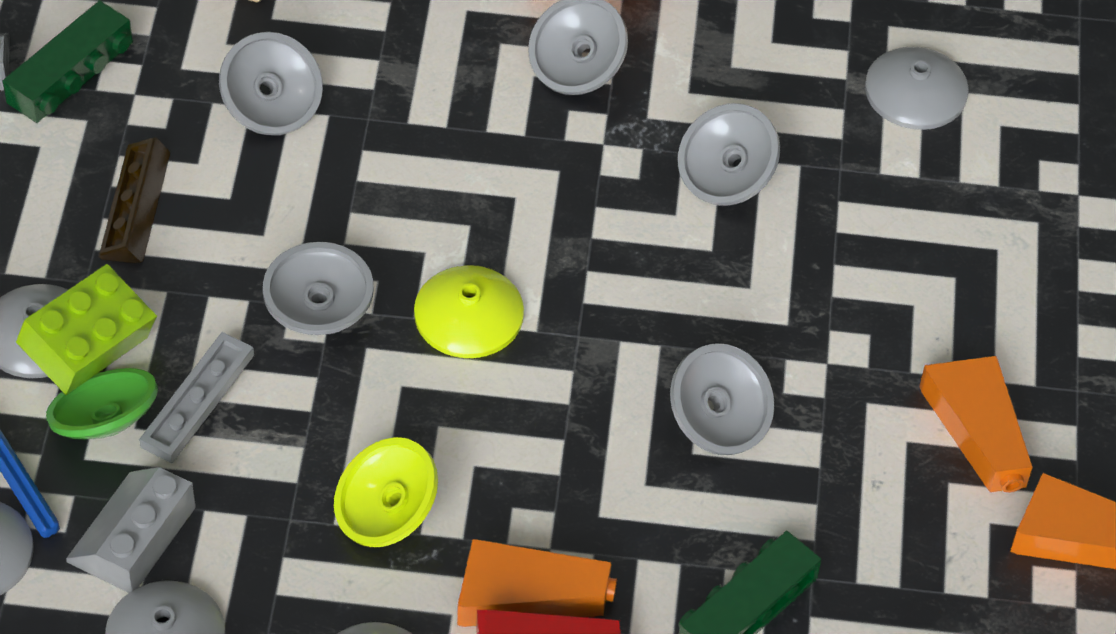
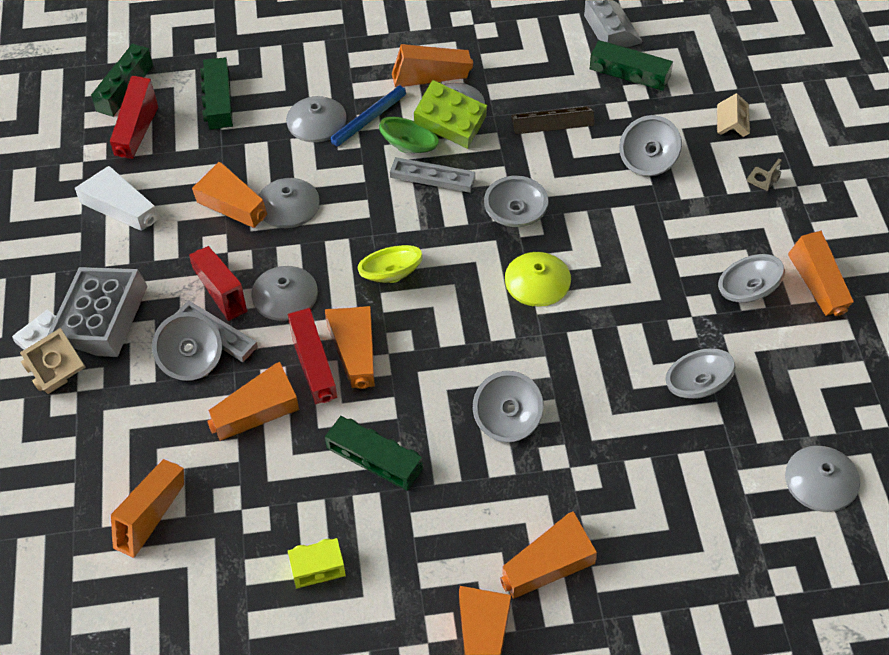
camera: 80 degrees right, 0 degrees up
light grey slope [66,467,196,593] -> none

